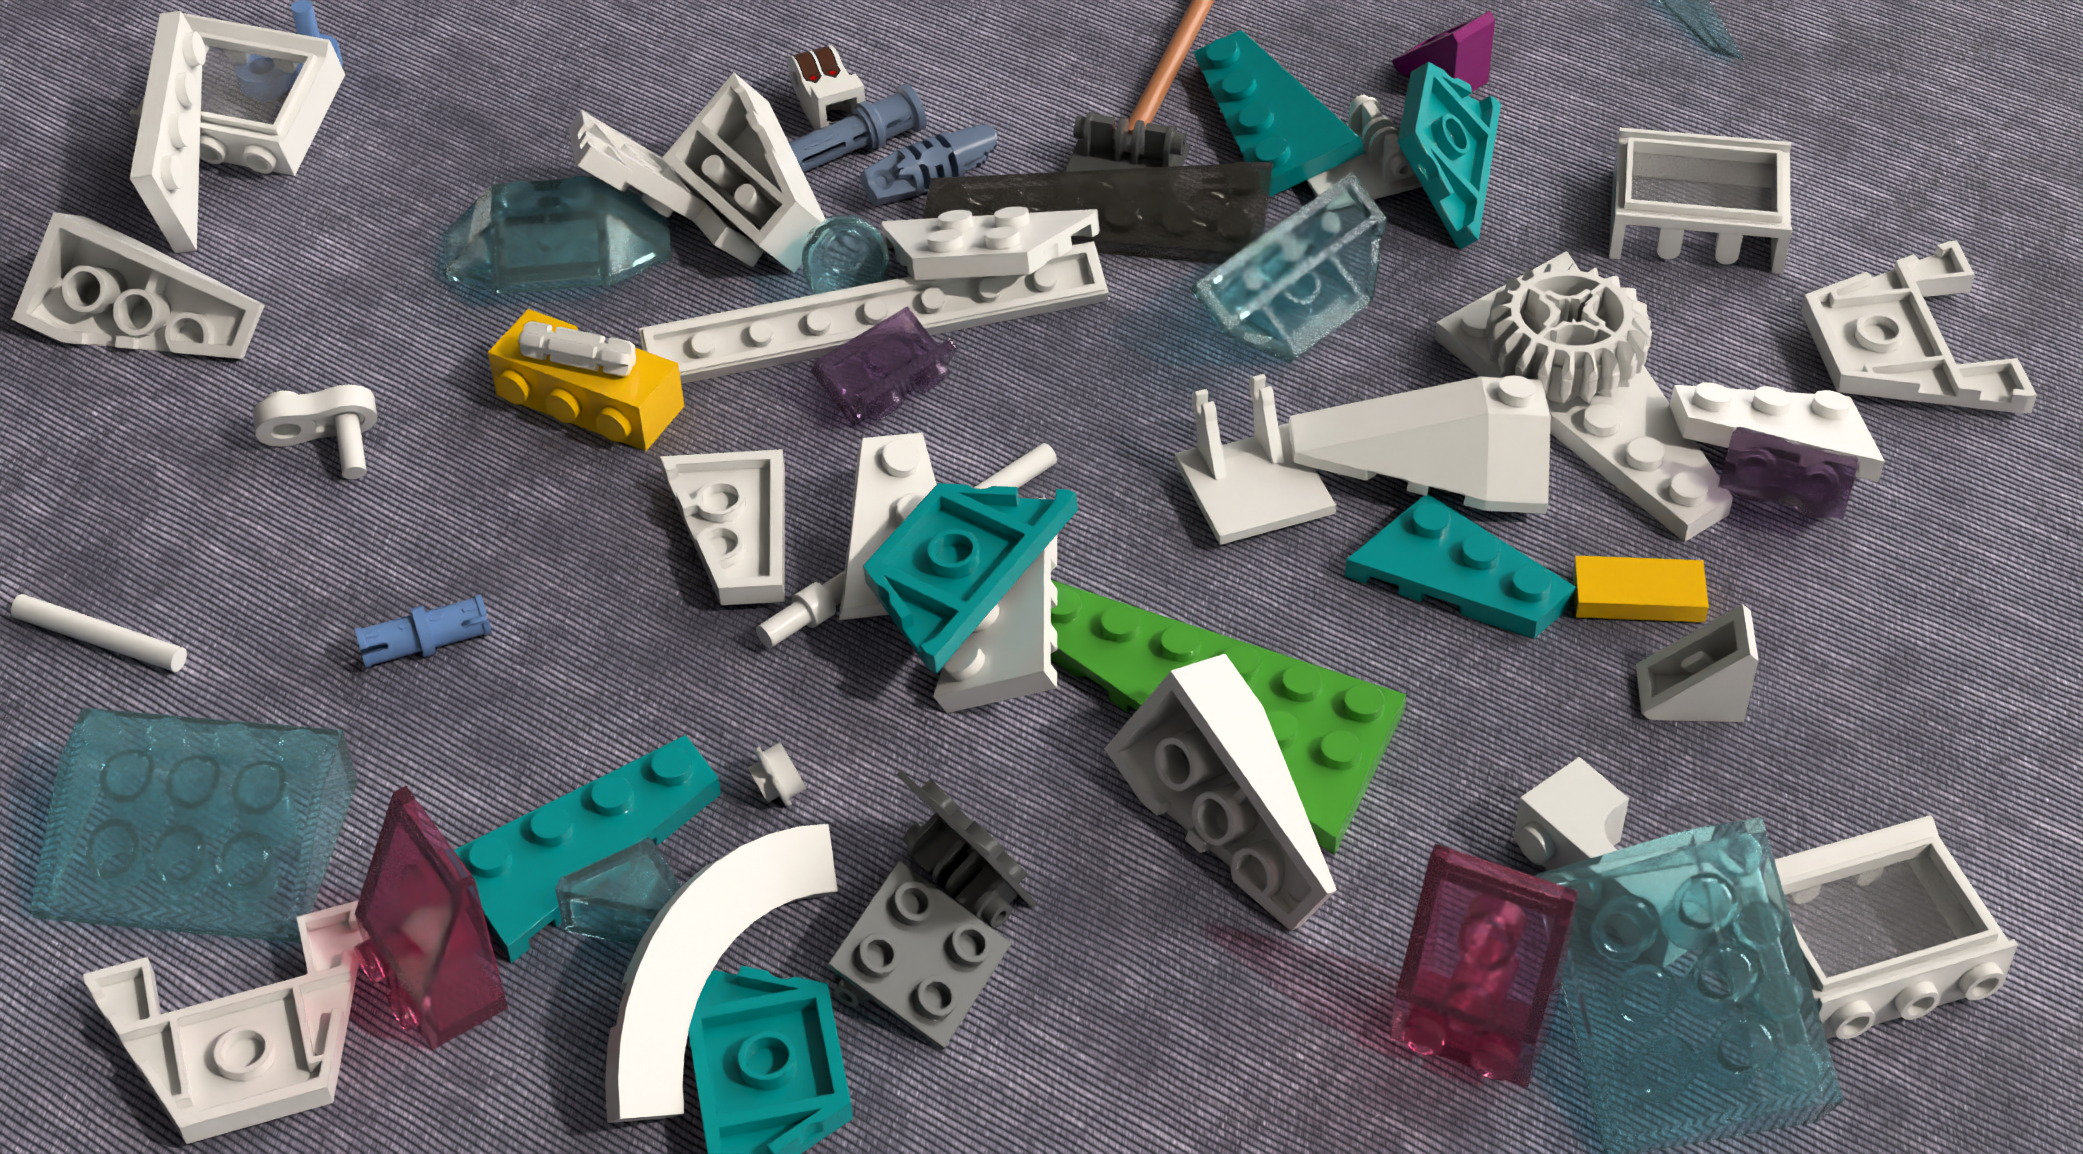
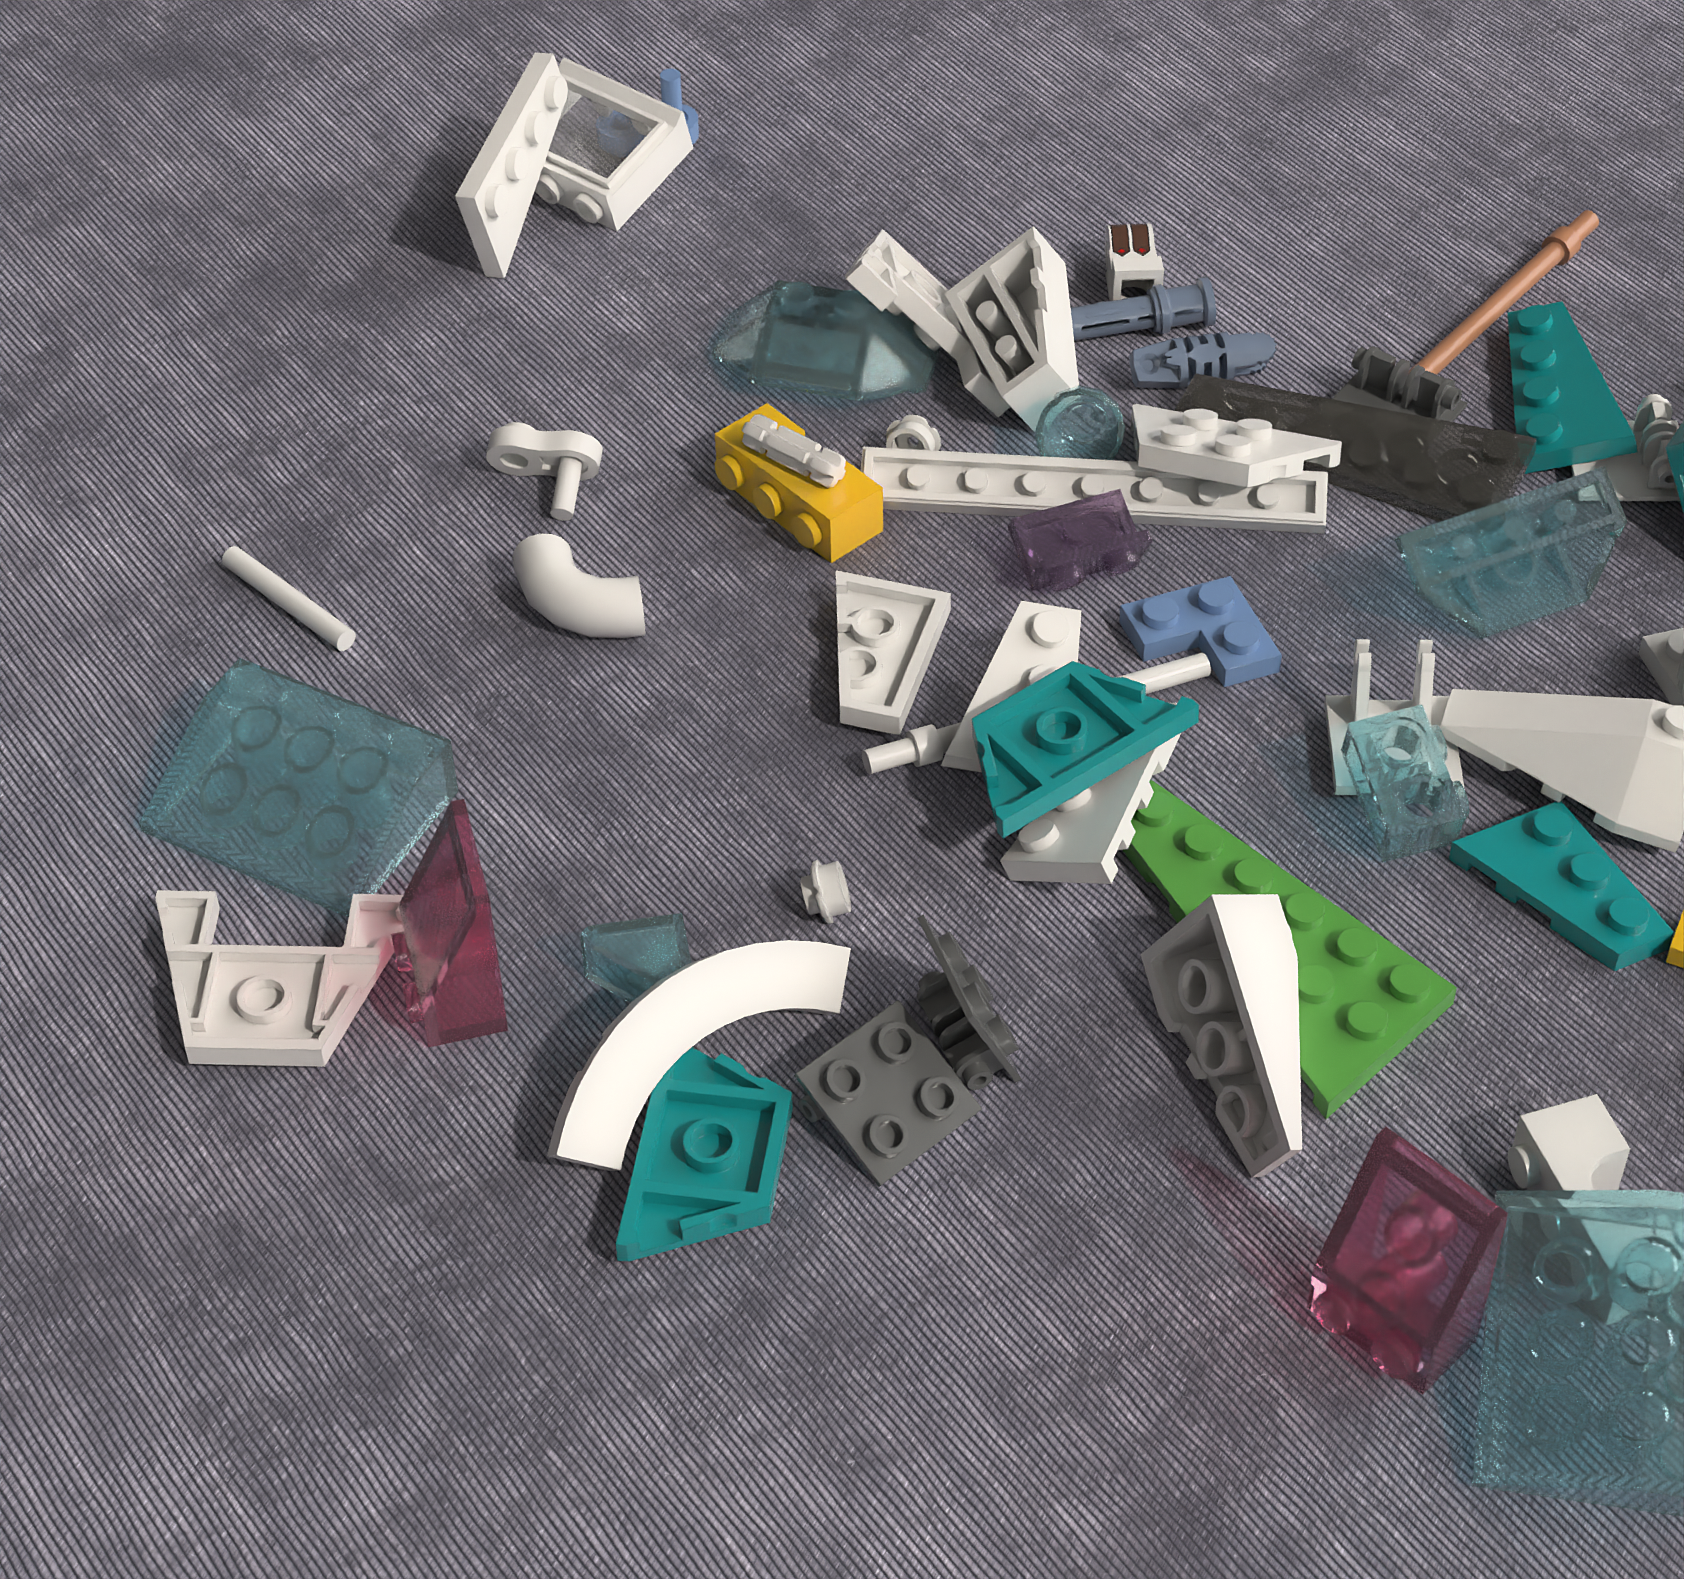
camera: 20 degrees right, 0 degrees up
white wedge [12,212,265,359] -> none
medium blue pin [354,594,492,668] -> none
teal wing [445,735,721,963] -> none
none -> white cylinder [513,534,645,638]
none -> white plate [886,415,941,451]
none -> medium blue plate [1119,576,1282,687]
none -> clear light blue brick [1341,704,1469,863]

